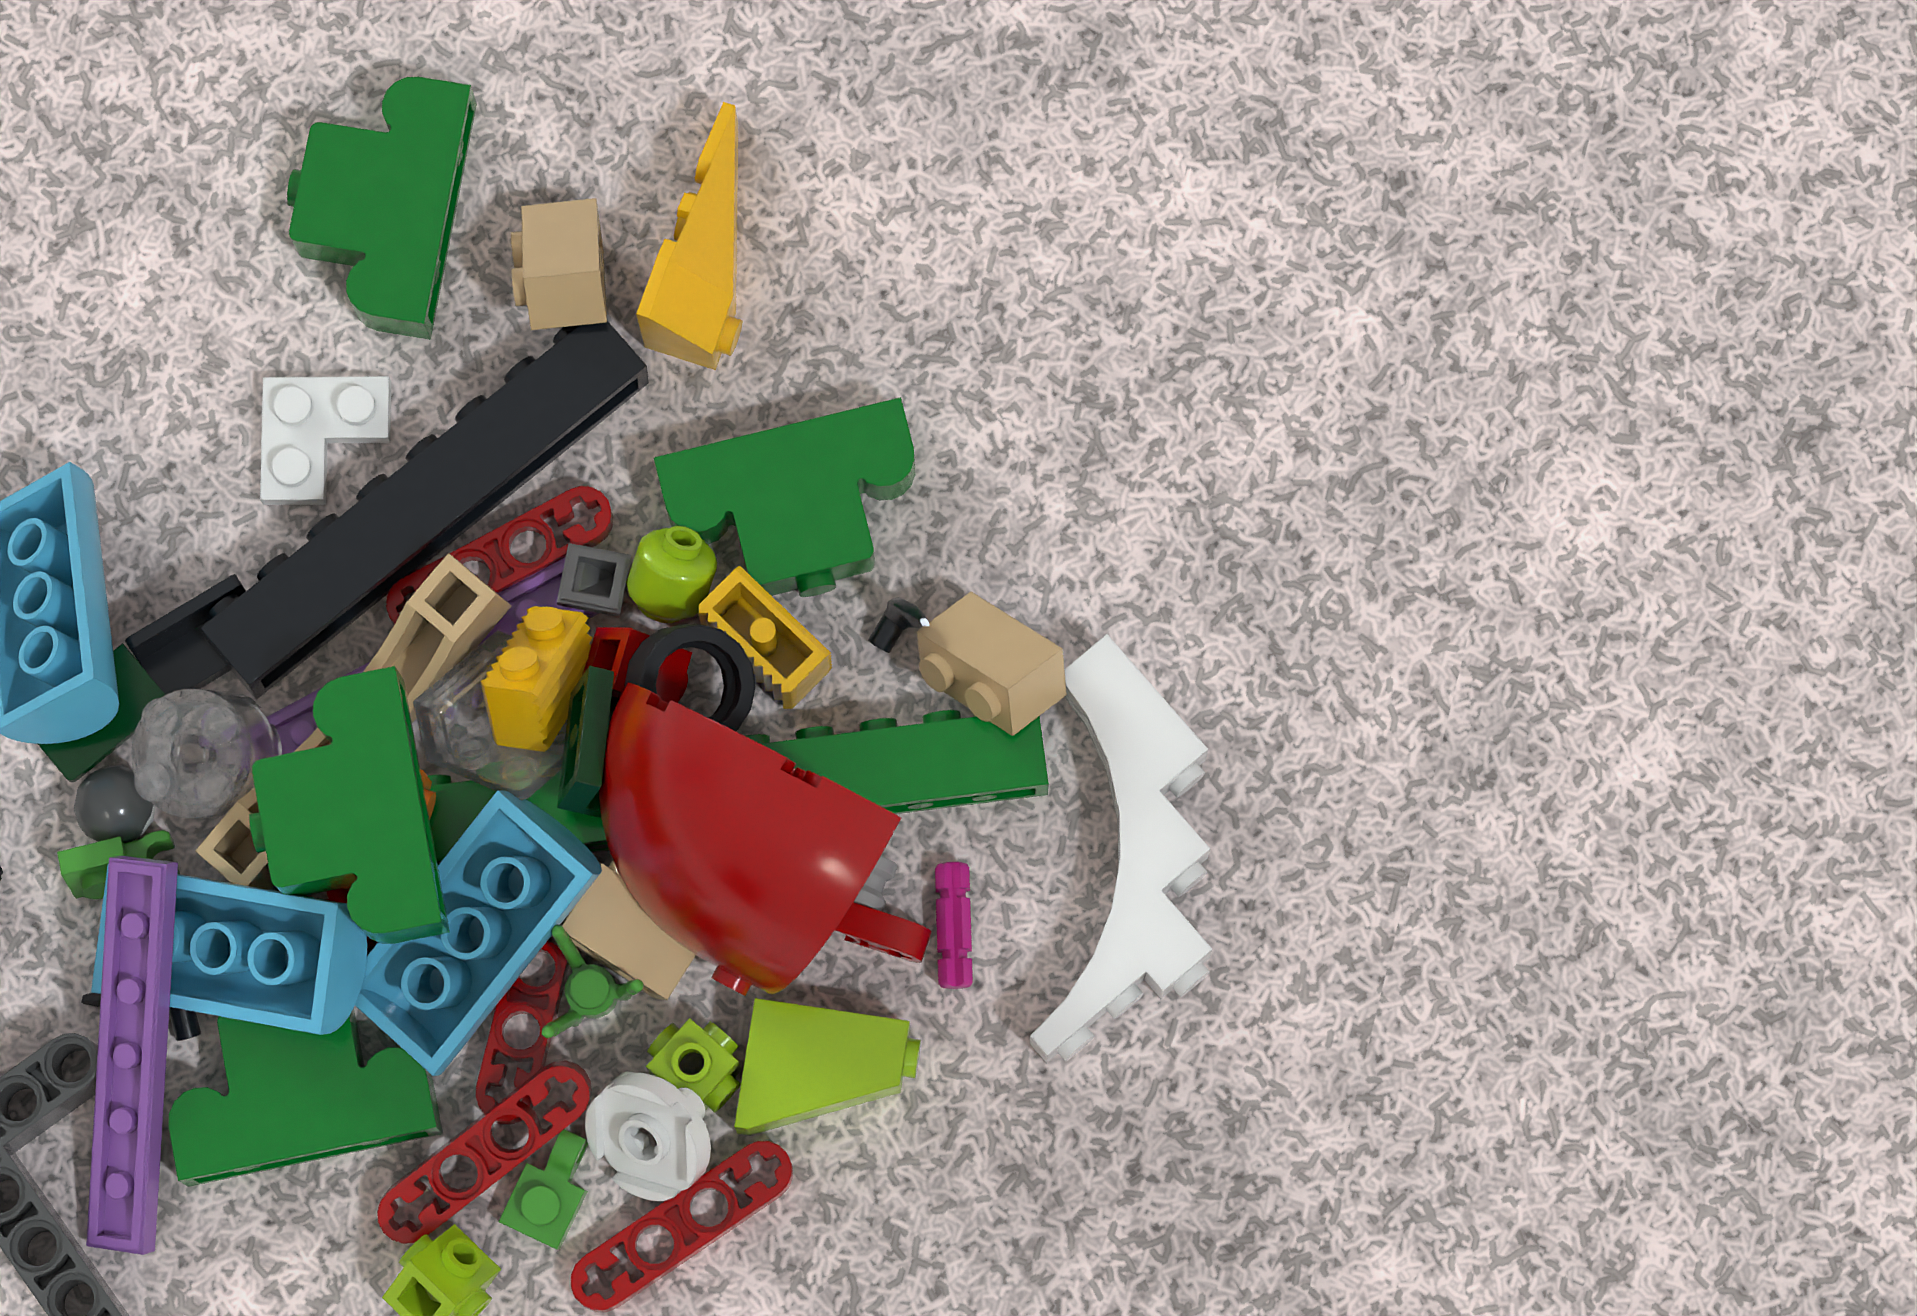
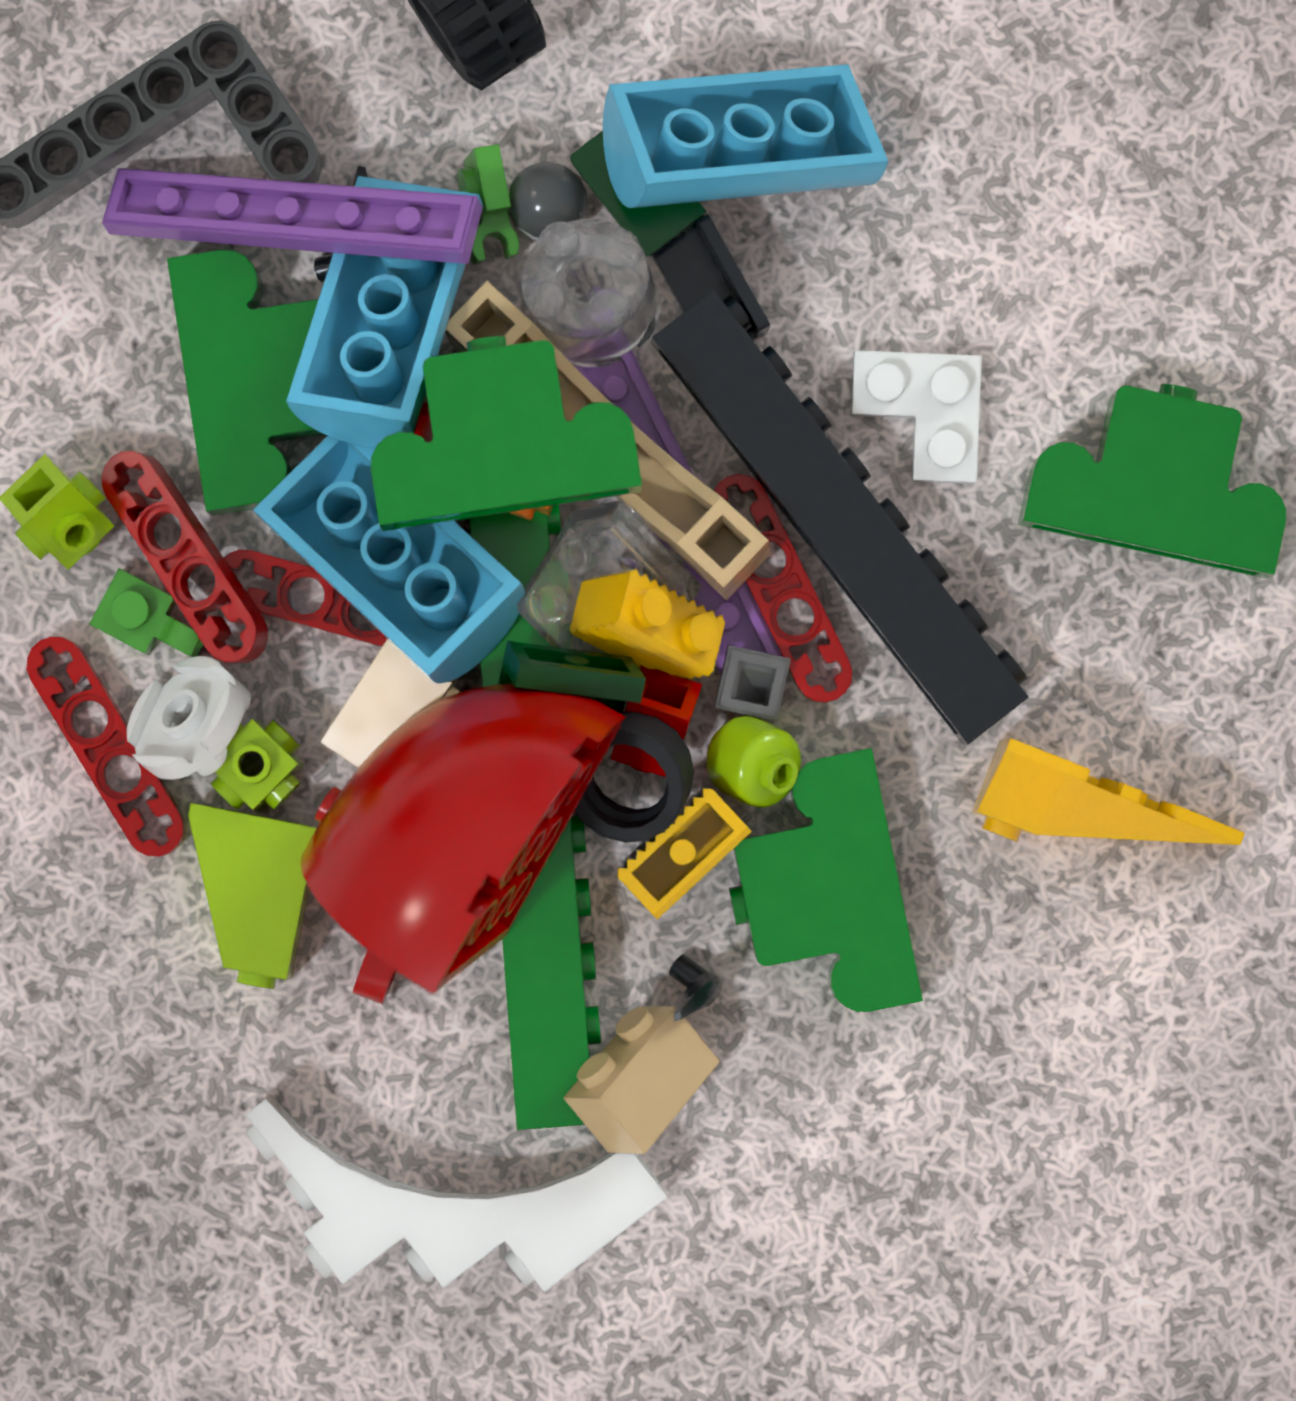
camera: 90 degrees right, 10 degrees up
tan brick [511,198,607,330] -> none
bright green plant [542,925,644,1038] -> none
dark pink axle [935,862,973,989] -> none

